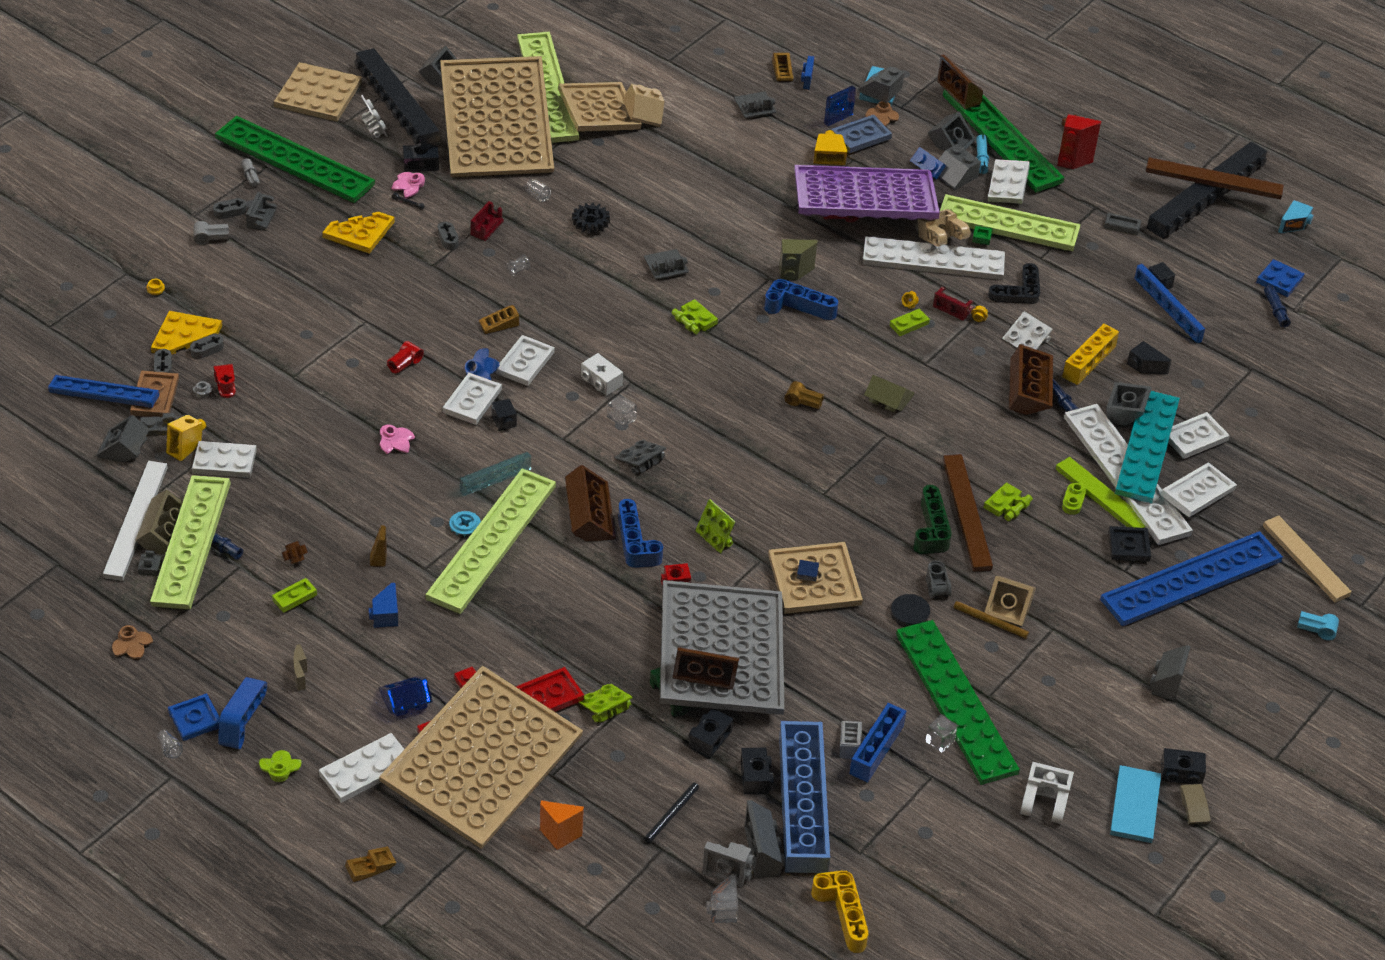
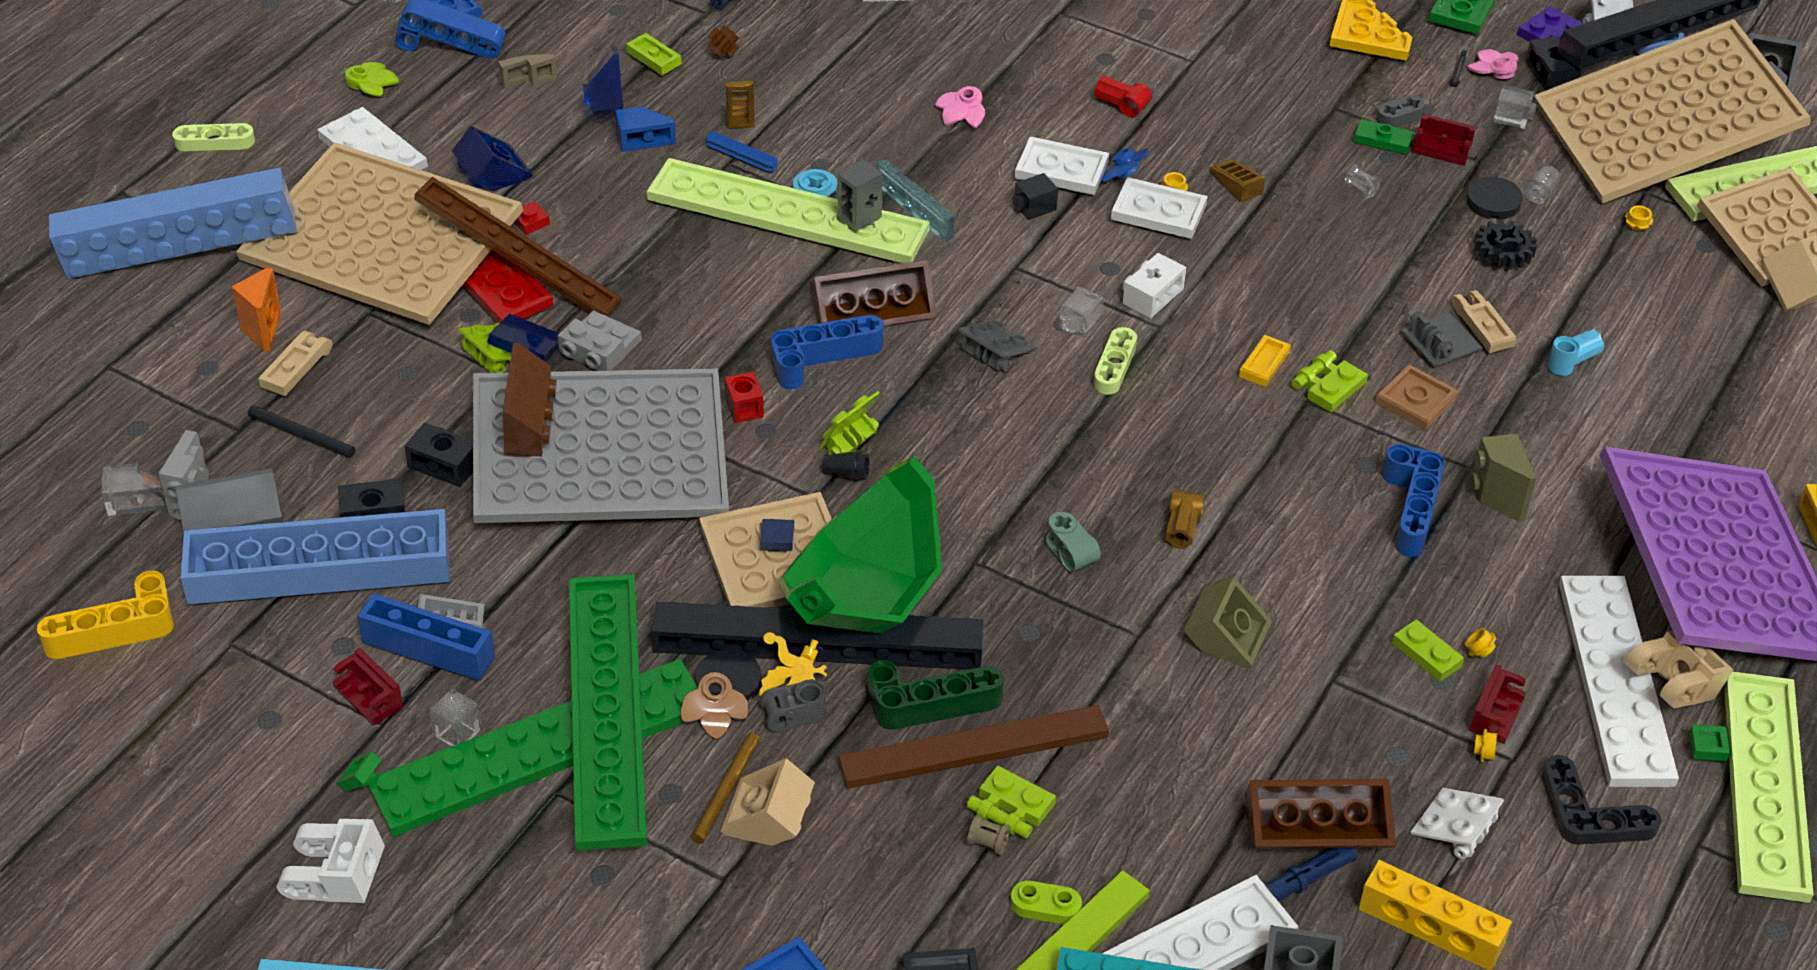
camera: 85 degrees right, 0 degrees up
pearl gold slope [345,846,396,882] -> none
none -> medium blue brick [49,167,297,279]
none -> yellowish green beam [172,123,255,151]
none -> tan plate [258,330,332,396]
none -> dark red hinge [333,647,403,726]
none -> green plate [336,751,381,792]
none -> reddish brown tile [414,176,622,317]
none -> clear blue tile [487,313,560,362]
none -> light grey plate [558,310,642,371]
none -> green plate [569,574,647,851]
none -> clear blue slope [582,47,623,111]
none -> black brick [651,602,983,670]
none -> medium nougat plate [681,672,748,739]
none -> blue axle [706,131,778,173]
none -> yellow piece [759,632,827,696]
none -> green panel [778,455,942,633]
none -> black cone [822,450,870,481]
none -> dark grey brick [838,160,883,231]
none -> dark tan bush [967,814,1011,855]
none -> sand green piece [1046,512,1101,573]
none -> yellowish green beam [1094,327,1137,395]
none -> yellow plate [1161,172,1188,191]
none -> yellow tile [1239,335,1291,387]
none -> green plate [1354,119,1414,155]
none -> medium nougat tile [1375,364,1459,430]
none -> tan hinge [1452,290,1517,353]
none -> black tile [1467,177,1523,219]
none -> clear brick [1493,85,1537,129]
none -> dark purple plate [1517,6,1582,42]
none -> medium azure piece [1547,329,1605,376]
none -> yellow plate [1625,205,1653,231]

